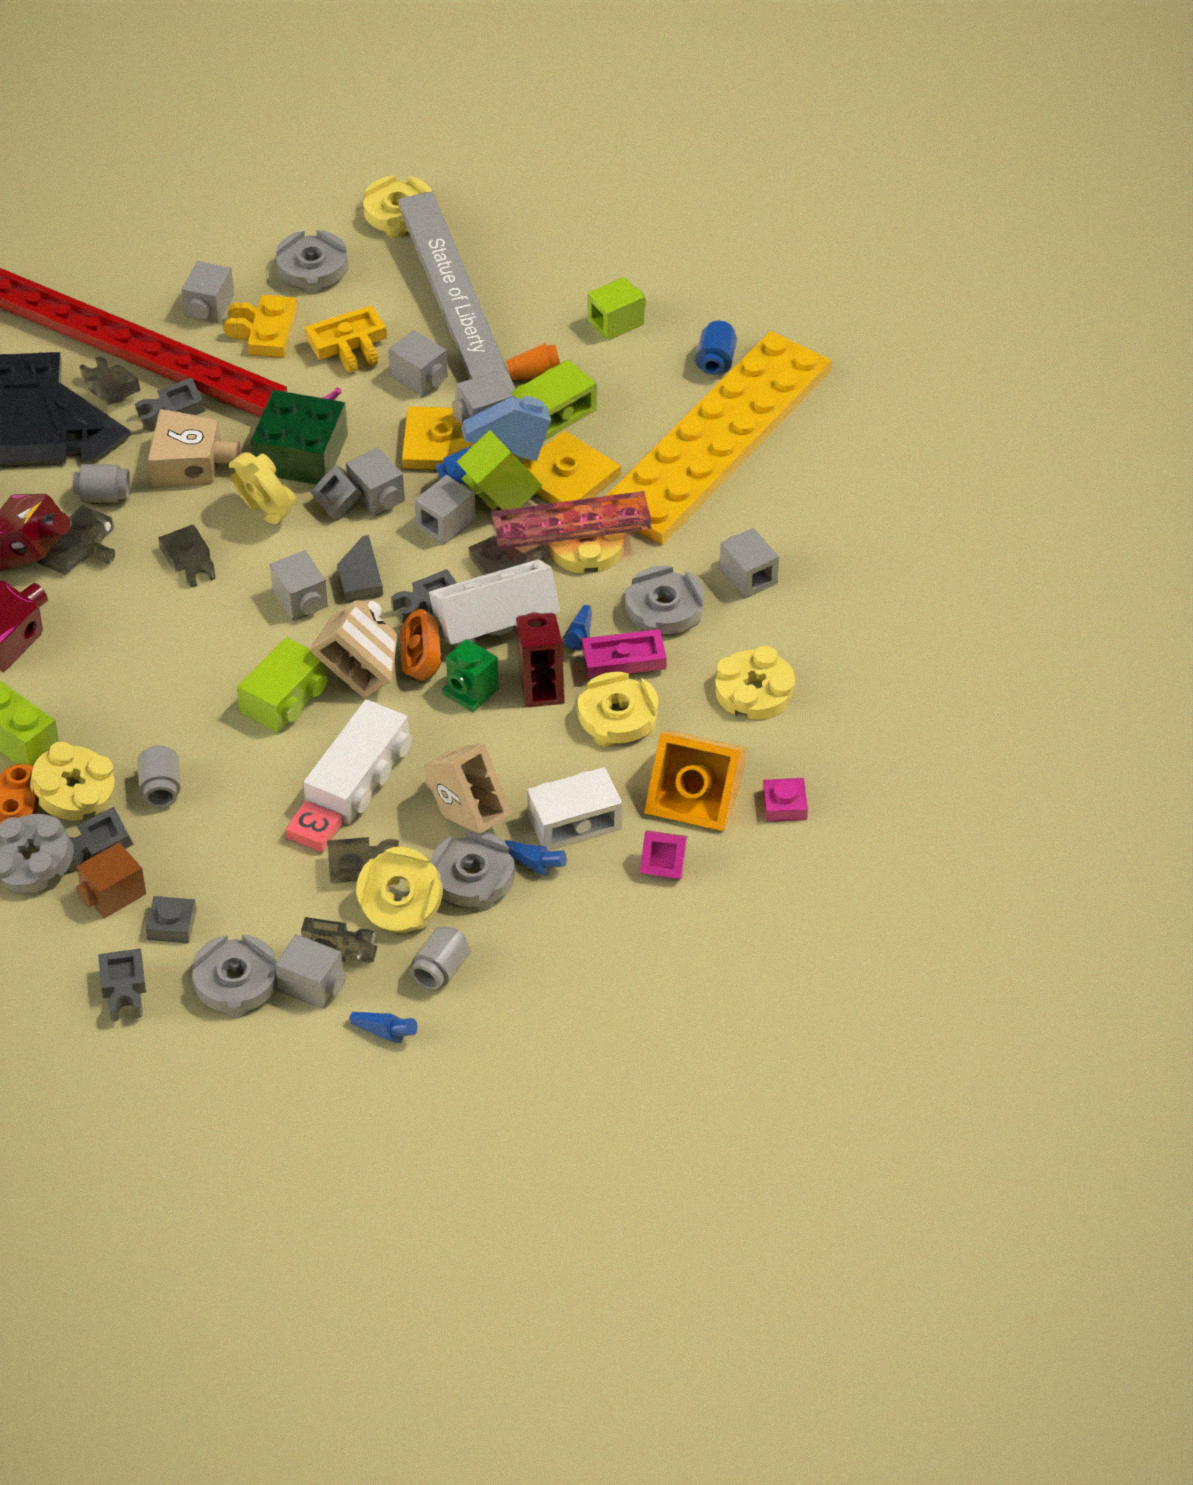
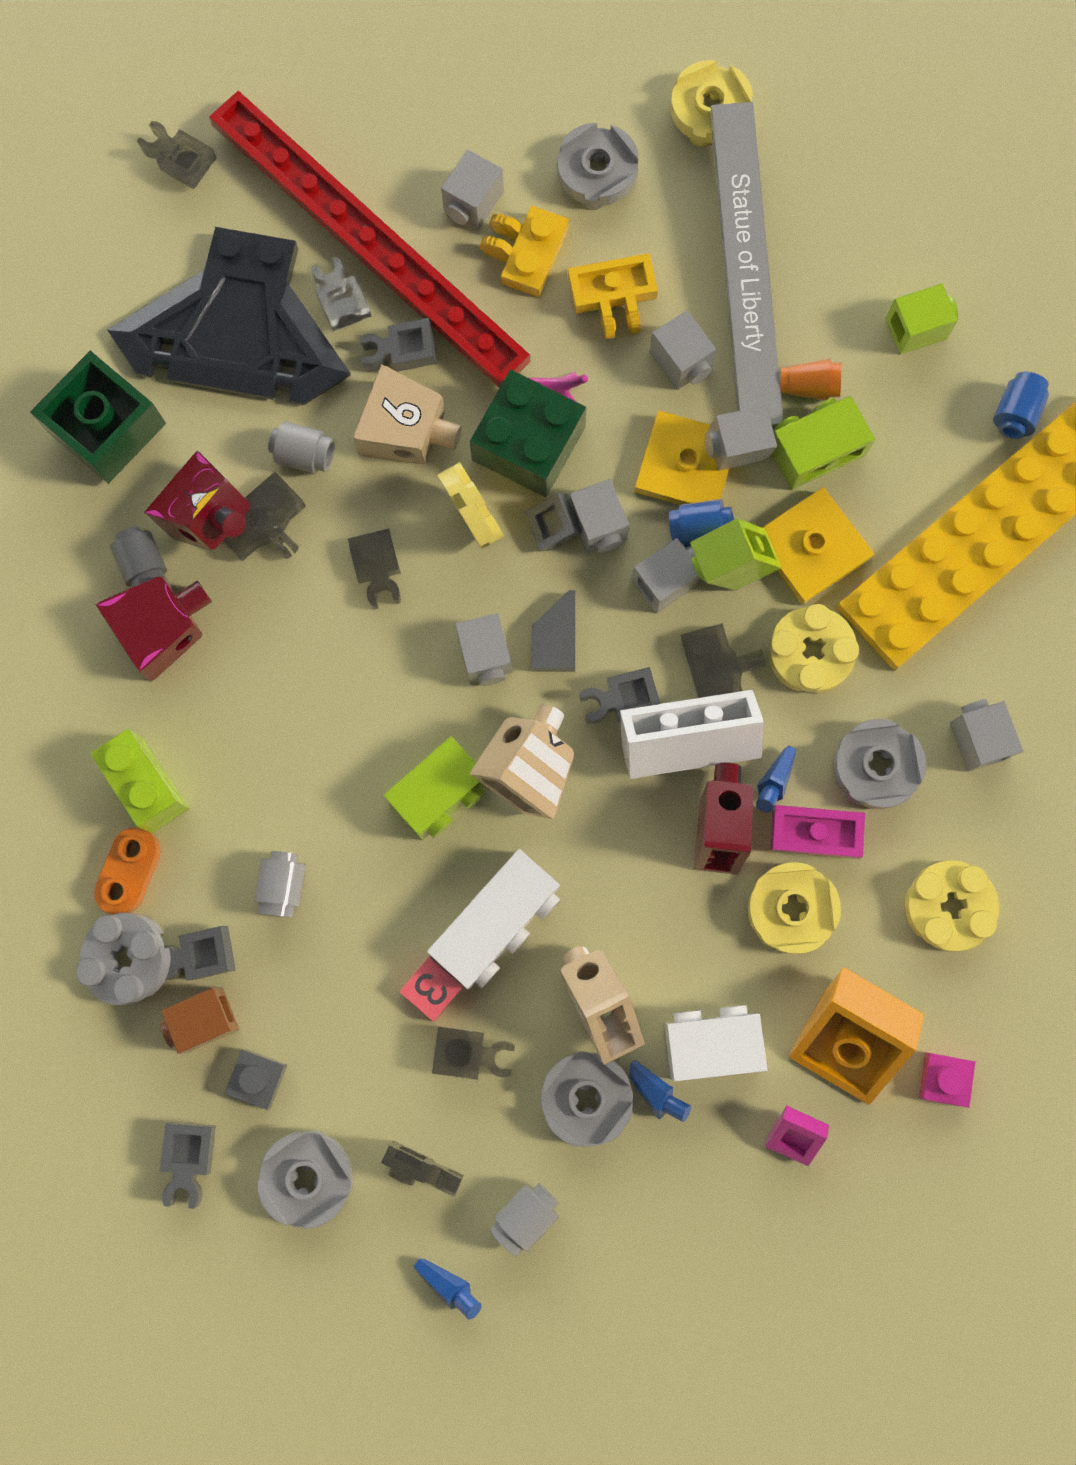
camera: 15 degrees right, 30 degrees up
light yellow plate [30,742,115,821] -> none
light grey brick [275,934,346,1008] -> none
light yellow plate [356,847,443,933] -> none
orange plate [400,609,441,681] -> none
green brick [442,639,499,713] -> none
medium blue slope [461,396,551,461] -> none
clear pink plate [491,491,652,550] -> none

